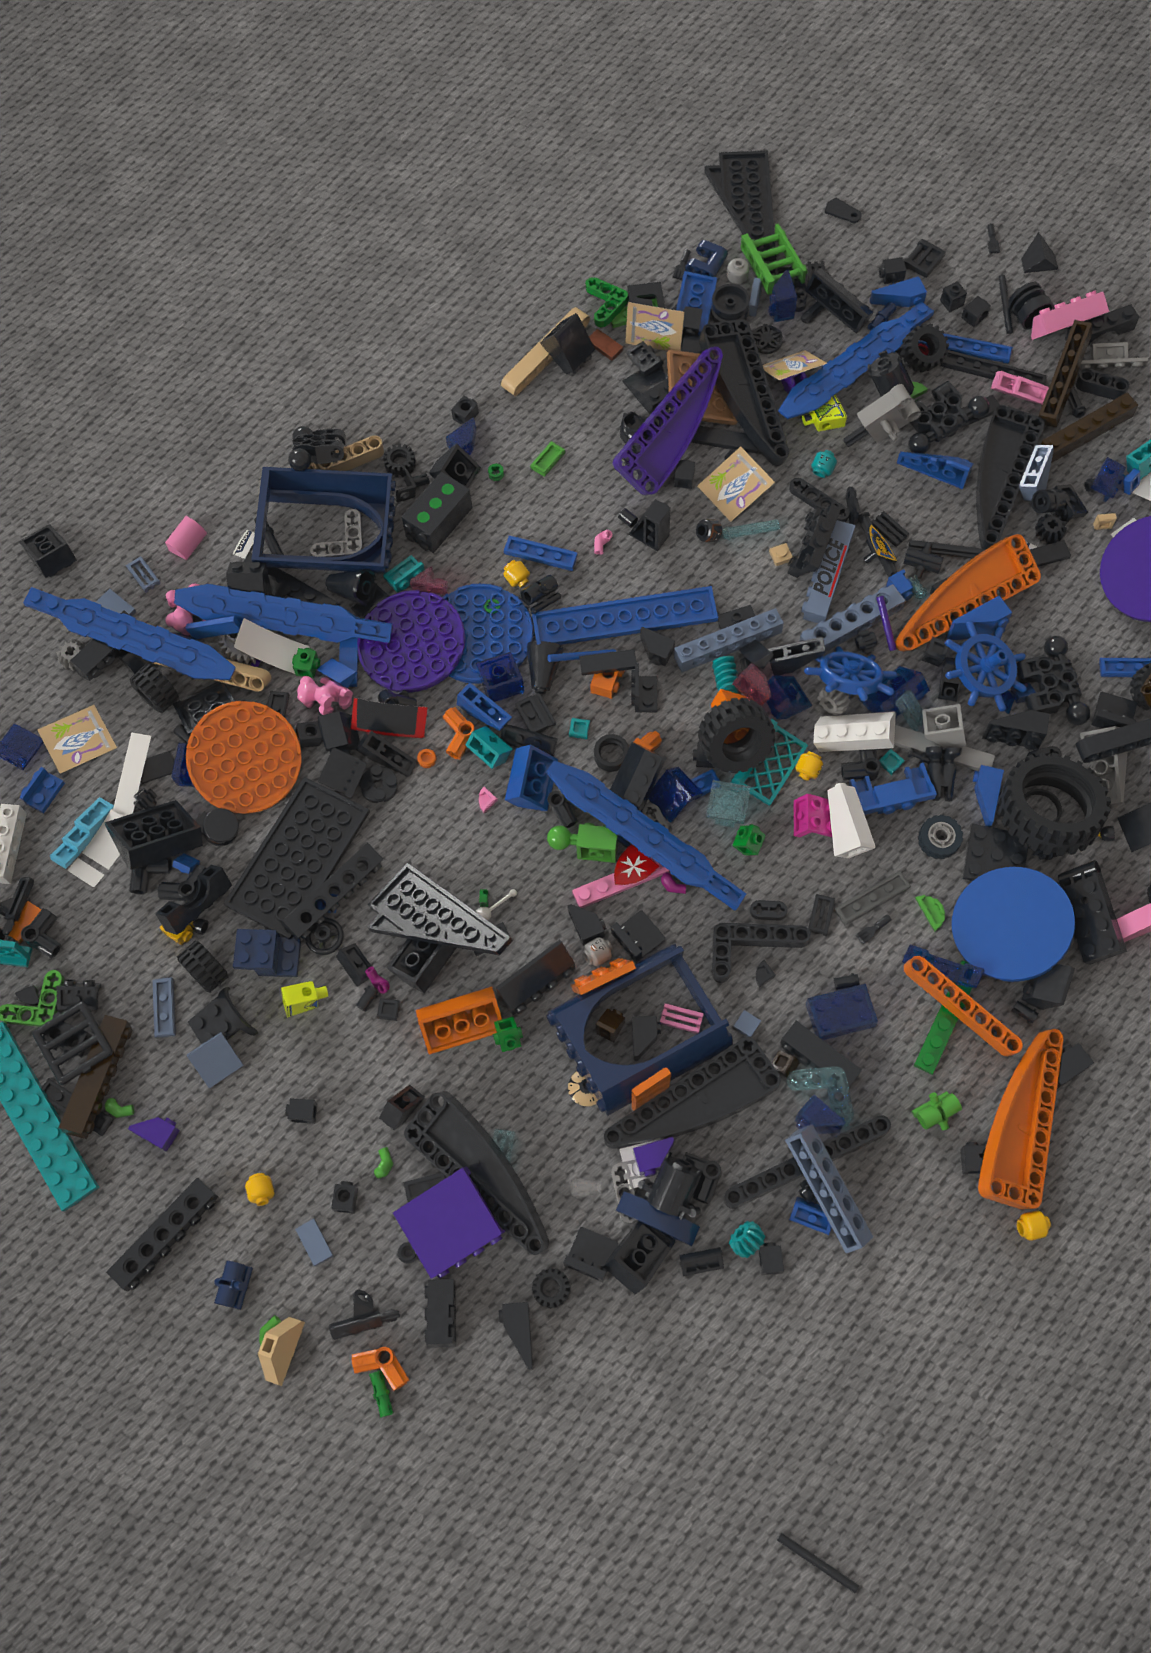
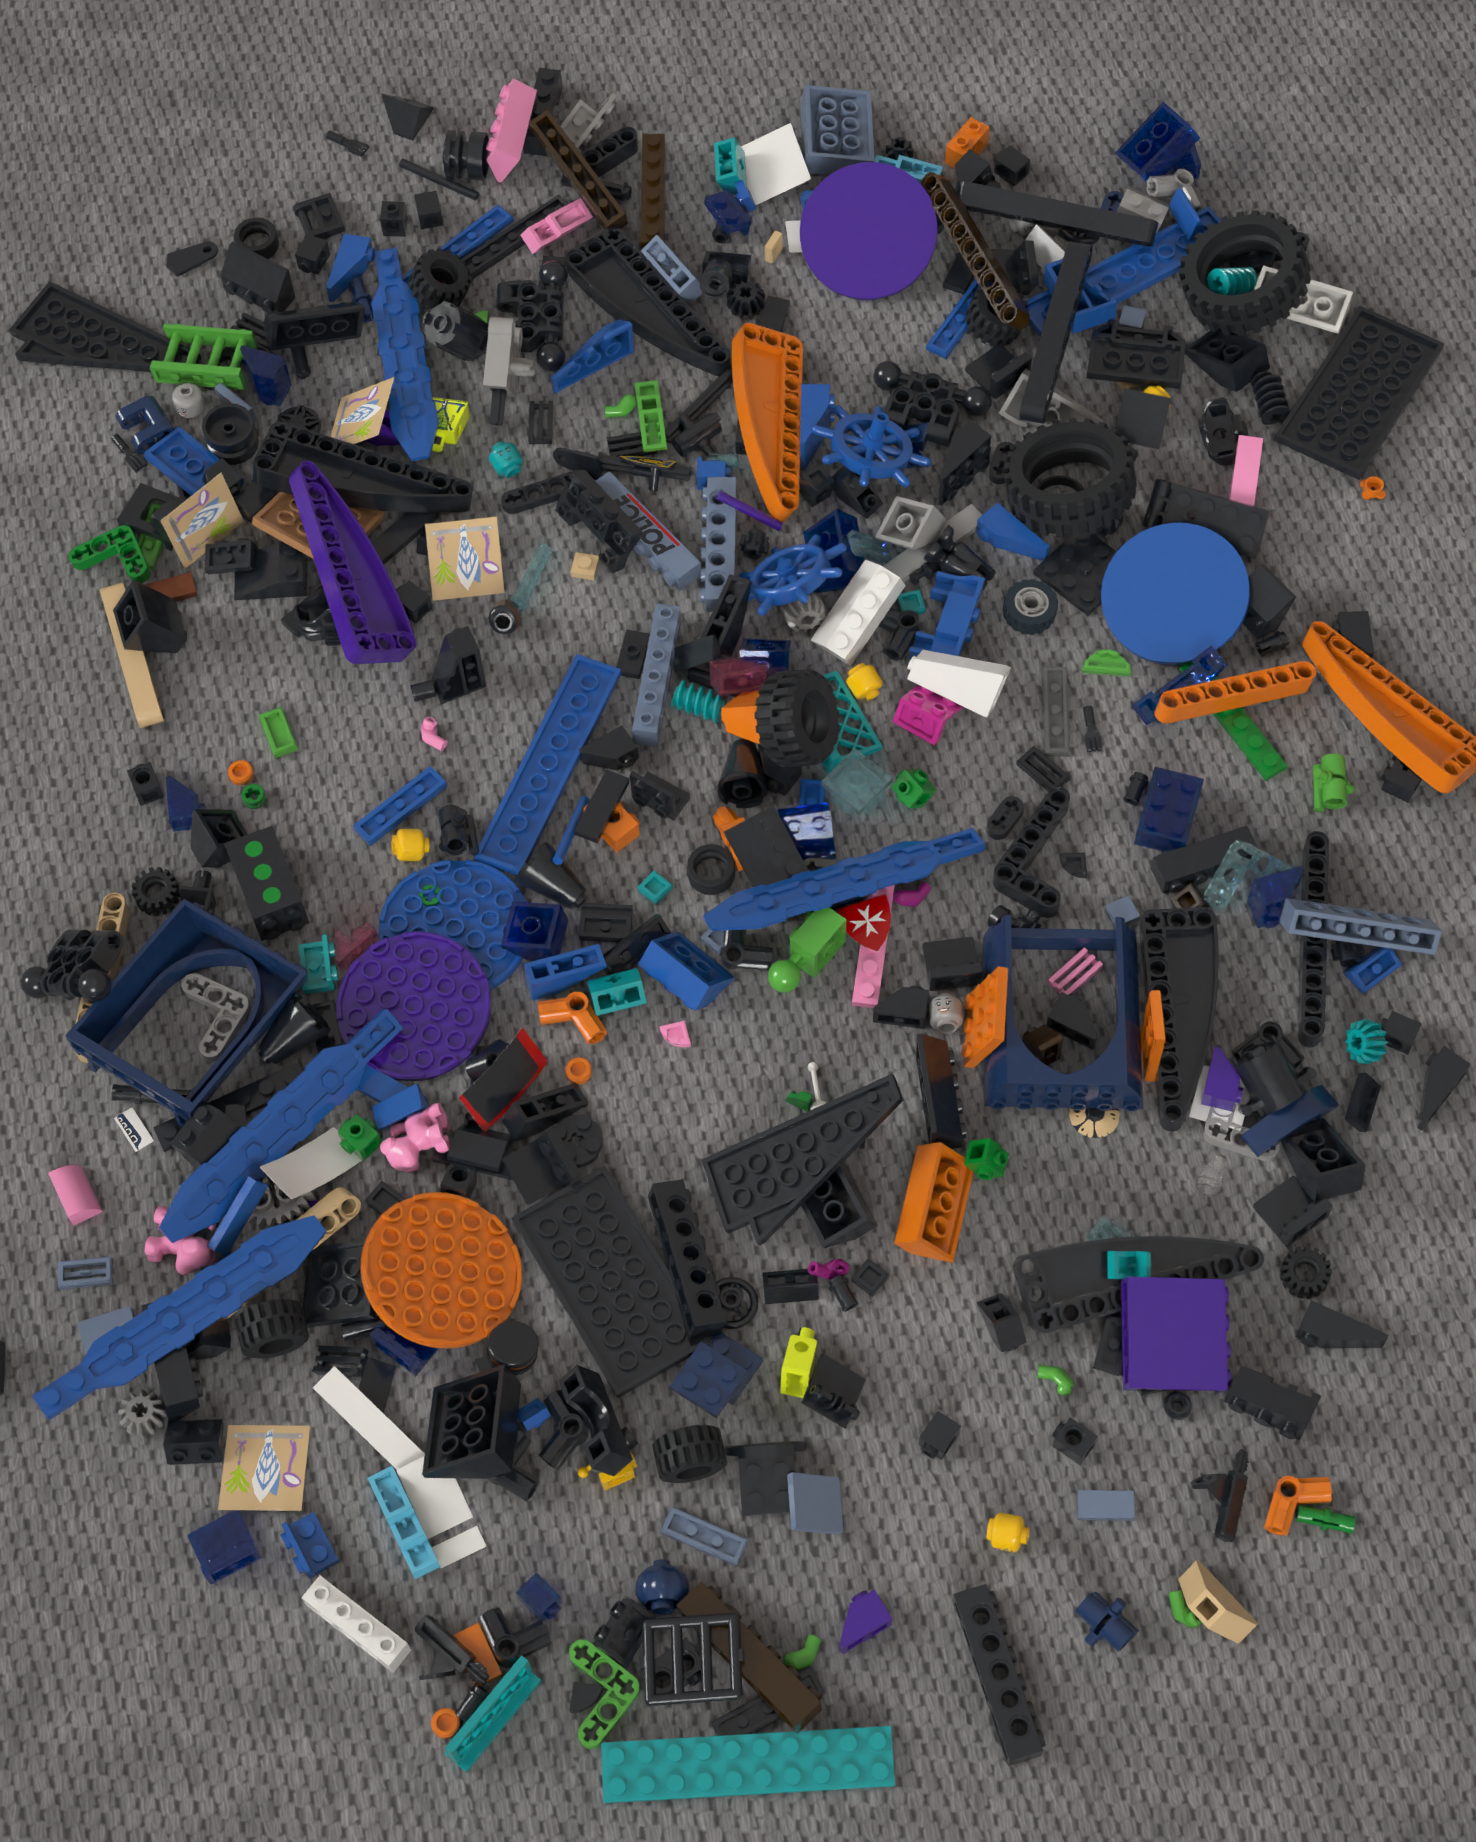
camera: 60 degrees left, 5 degrees down
black gear [133,788,157,811] -> none
none -> black bracket [163,1419,224,1465]
none -> black slope [220,241,296,314]
none -> orange tile [228,760,254,786]
none -> black tyre [234,217,279,259]
none -> black tile [312,1345,369,1377]
none -> clear blue brick [516,1572,562,1622]
none -> black tile [528,401,554,444]
none -> bright green arm [605,394,637,418]
none -> bright green slope [635,380,667,452]
none -> dark blue plant [635,1559,689,1615]
none -> black cone [717,738,768,808]
none -> black hinge [801,1353,866,1429]
none -> black arm [987,905,1042,928]
none -> teal bracket [1107,1251,1151,1279]
none -> black slope [1417,1046,1471,1131]

